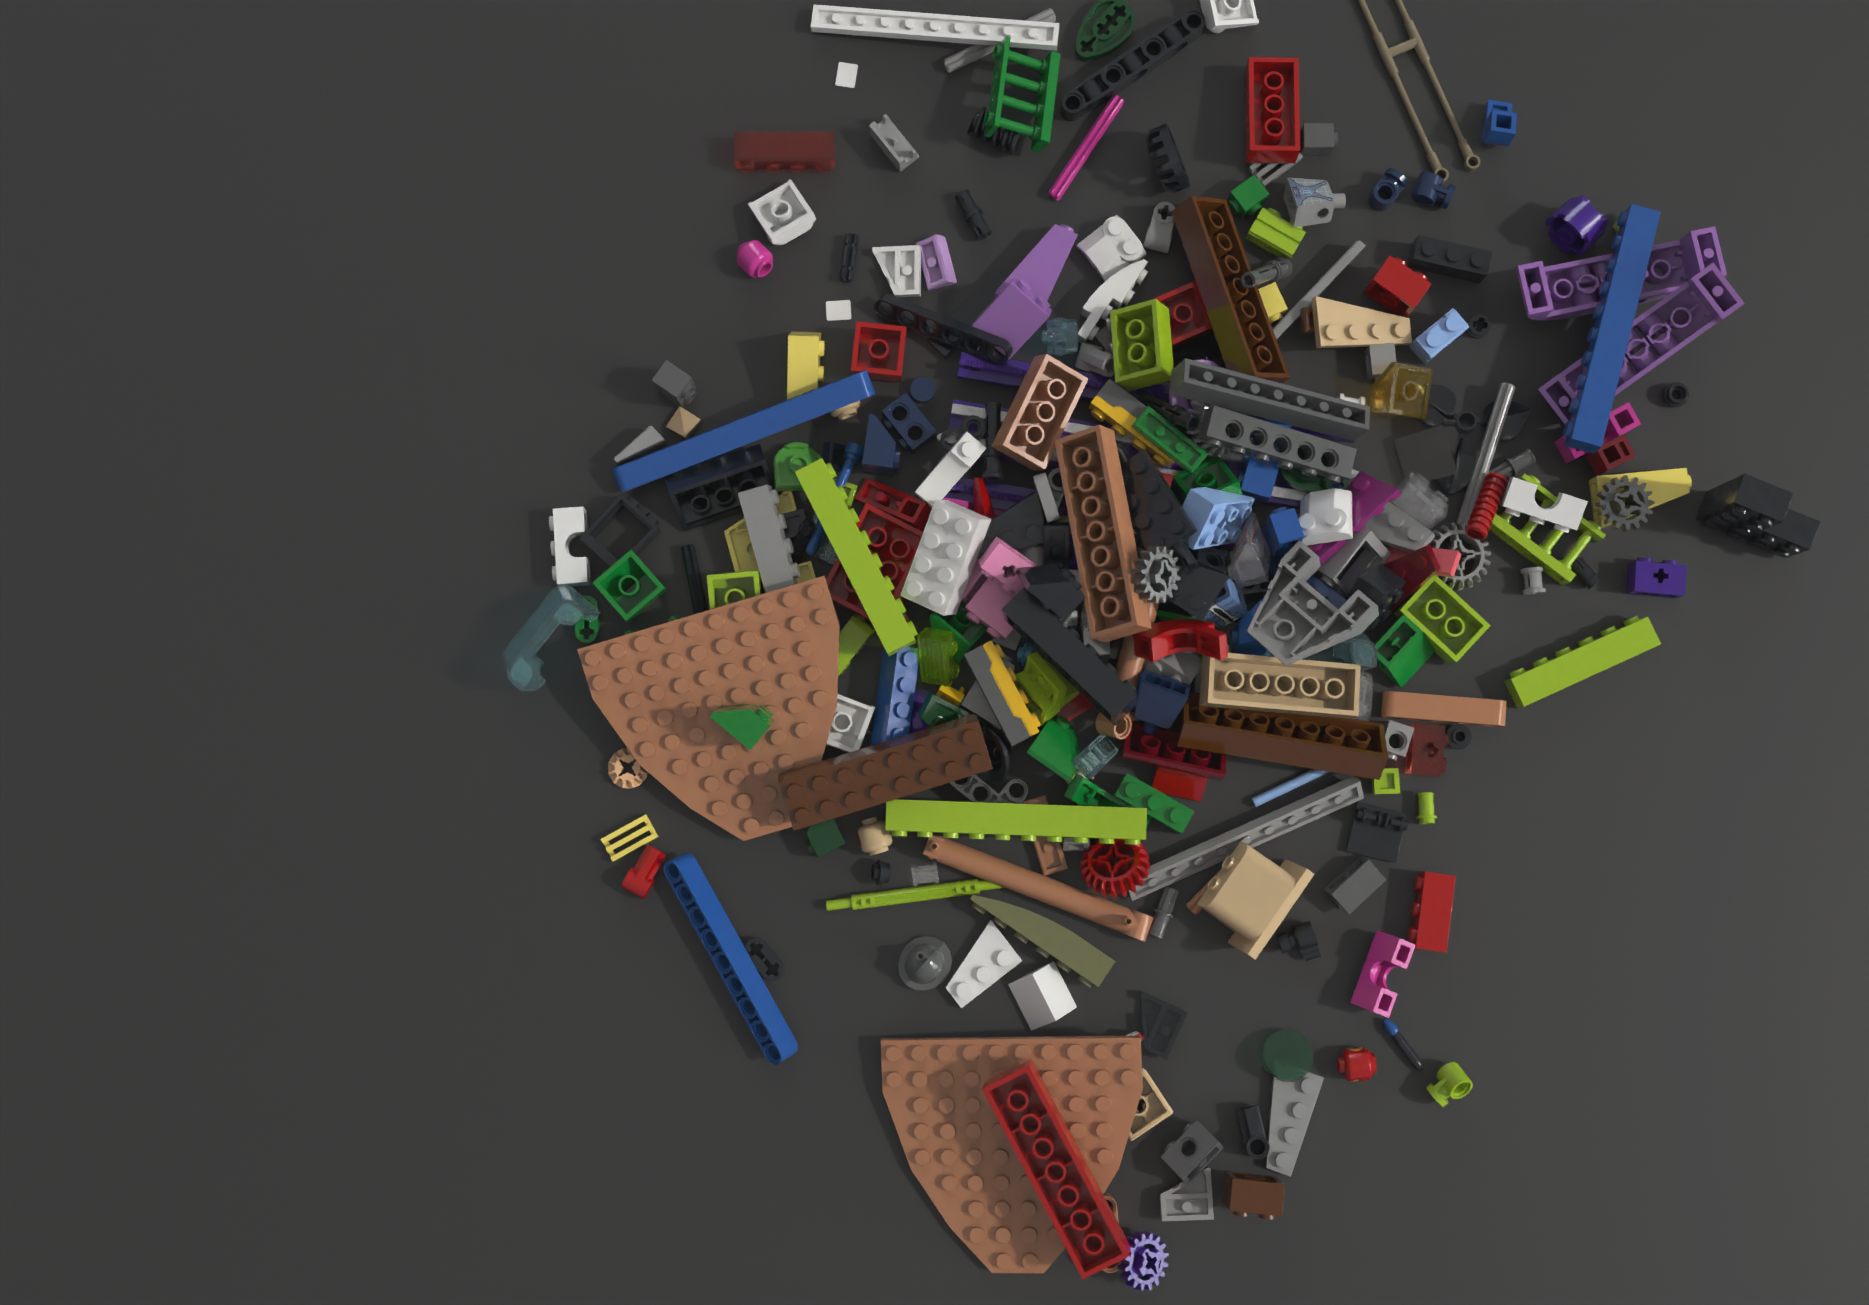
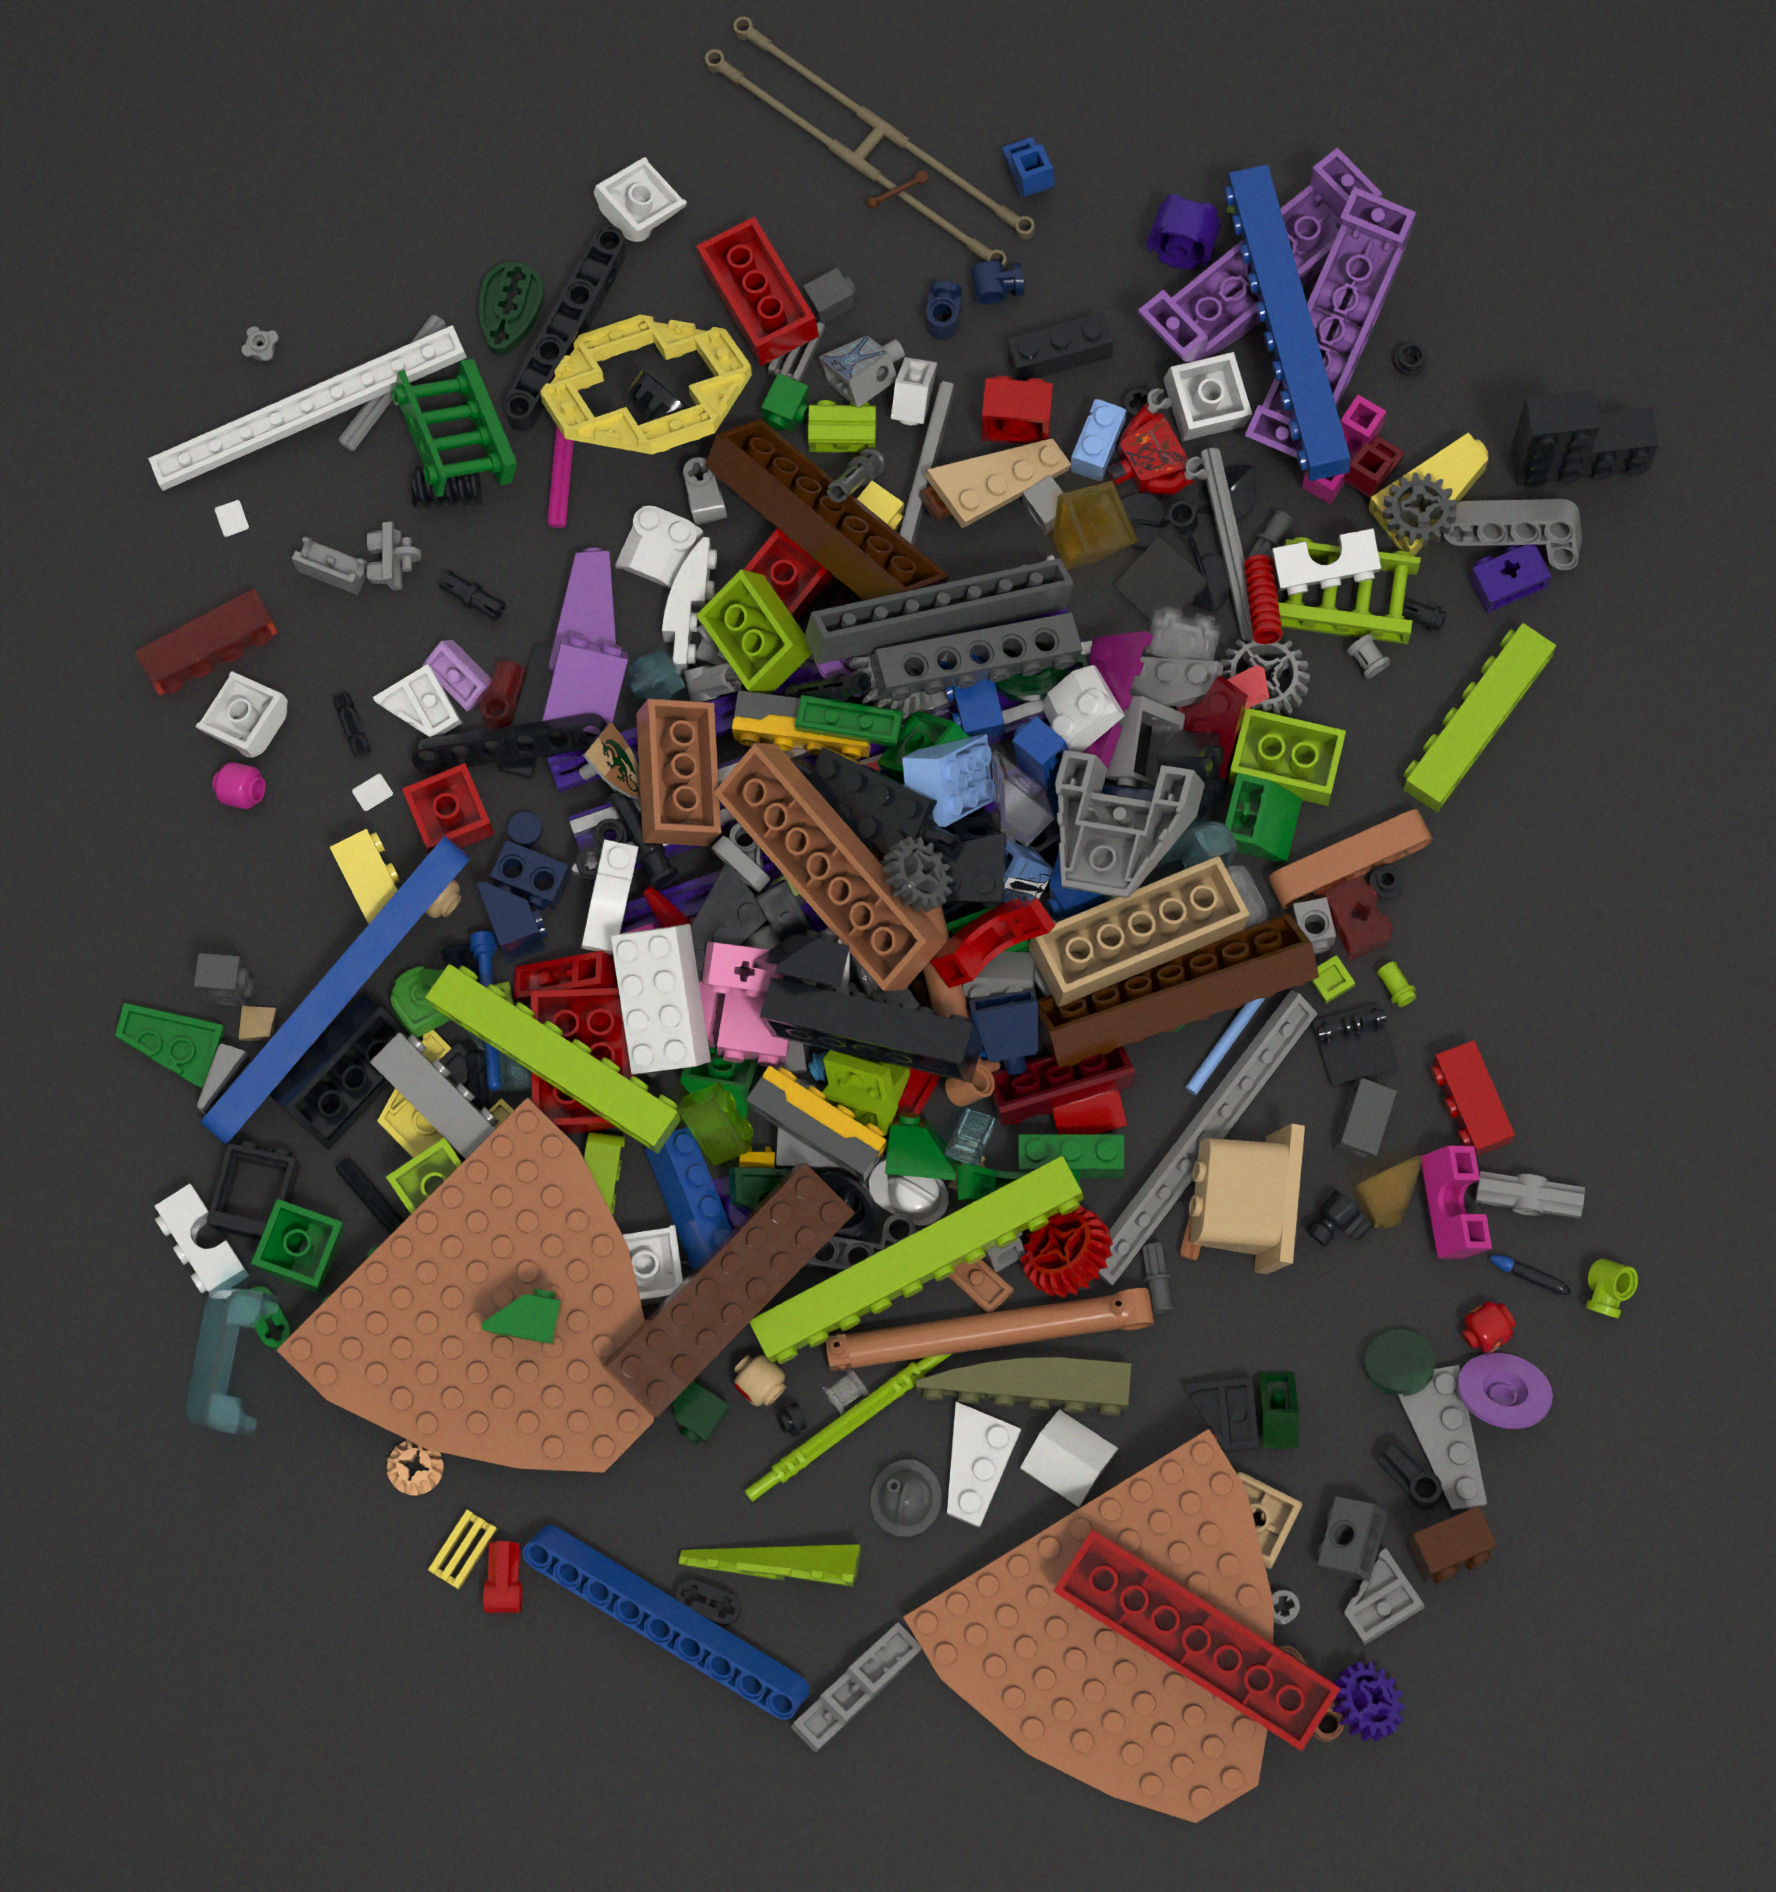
camera: 20 degrees left, 10 degrees down
none -> green wing [115,1003,226,1090]
none -> light grey hips [367,522,421,590]
none -> clear red piece [480,660,527,729]
none -> light yellow plate [540,315,752,455]
none -> shield [579,722,641,800]
none -> lime wedge [678,1544,861,1587]
none -> light grey slope [791,1622,922,1753]
none -> reddish brown hinge [866,171,929,209]
none -> white piece [869,1160,949,1226]
none -> white slope [891,357,937,425]
none -> red torso [1107,389,1209,495]
none -> white brick [1163,352,1253,441]
none -> dark green slope [1258,1372,1299,1450]
none -> light grey bush [1272,1590,1300,1624]
none -> clear yellow slope [1354,1155,1422,1229]
none -> light grey beam [1444,499,1582,570]
none -> medium lavender hat [1457,1353,1553,1429]
none -> light grey piece [1475,1171,1585,1219]

